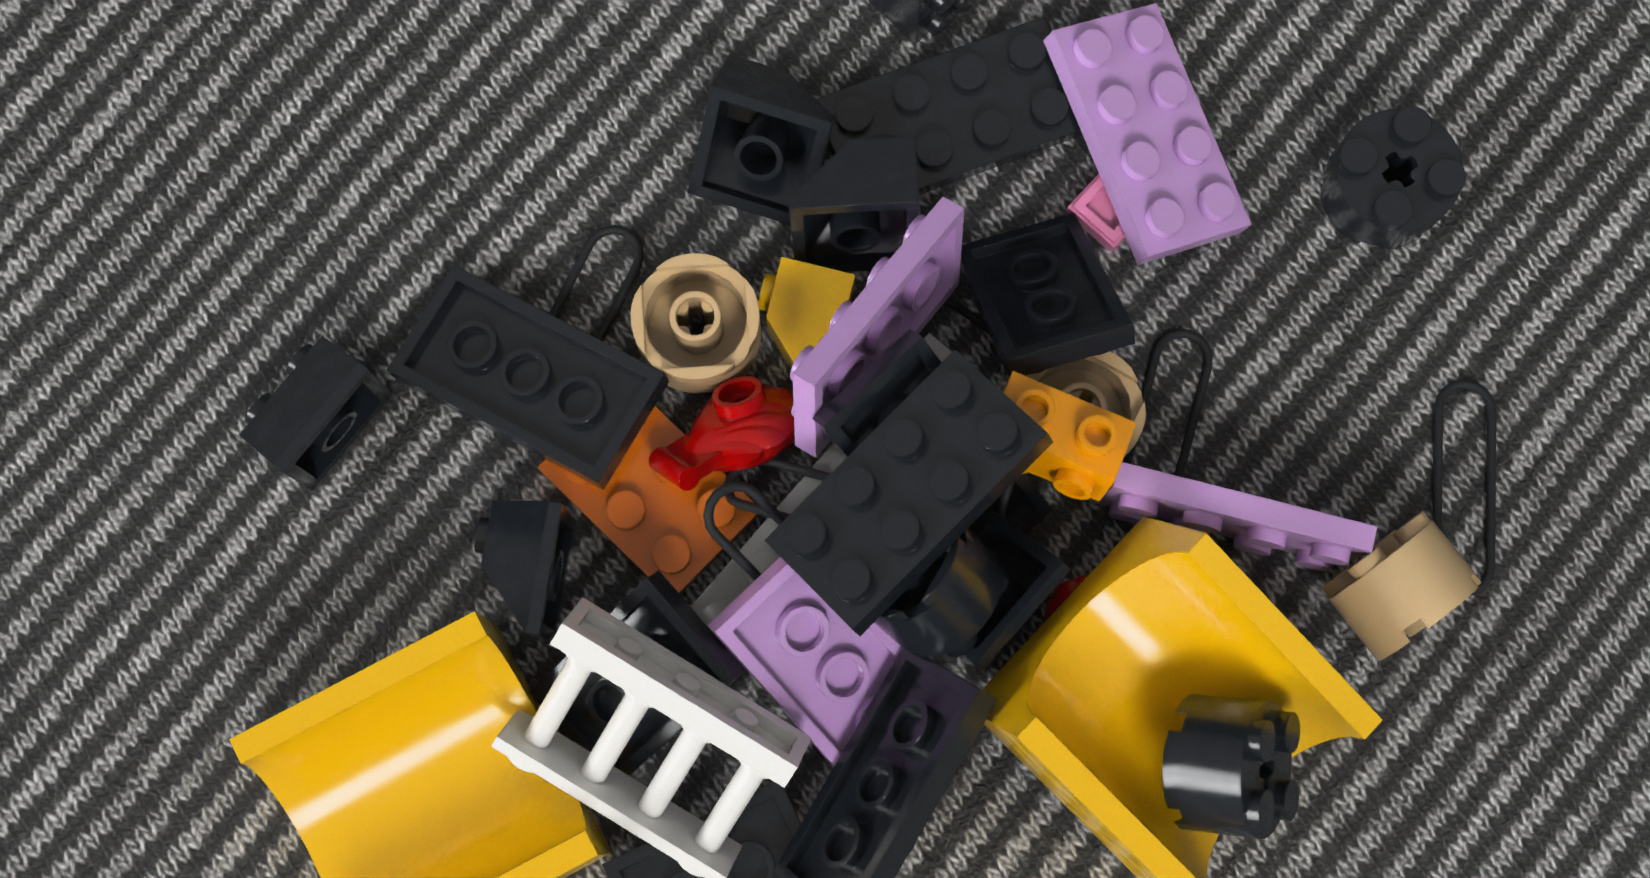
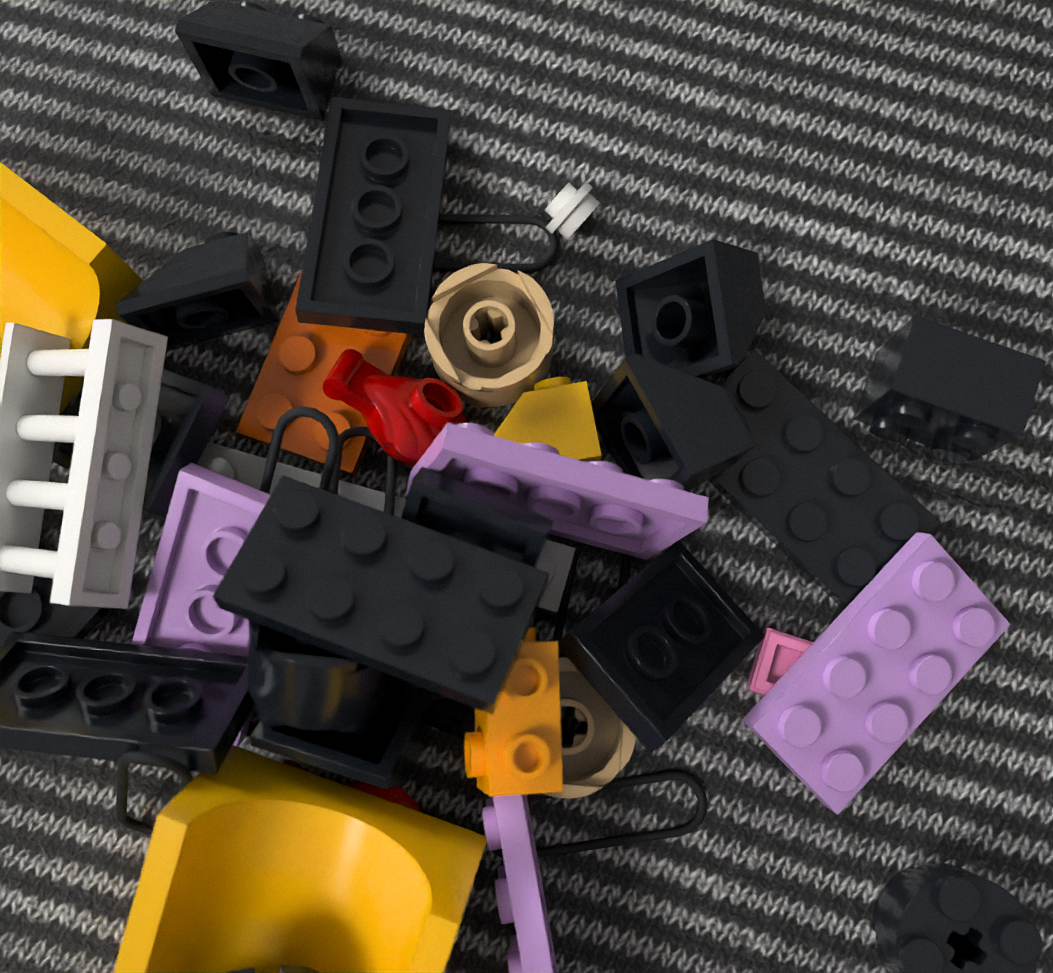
camera: 70 degrees right, 0 degrees up
none -> black piece [116,751,193,835]
none -> white plate [545,181,600,240]

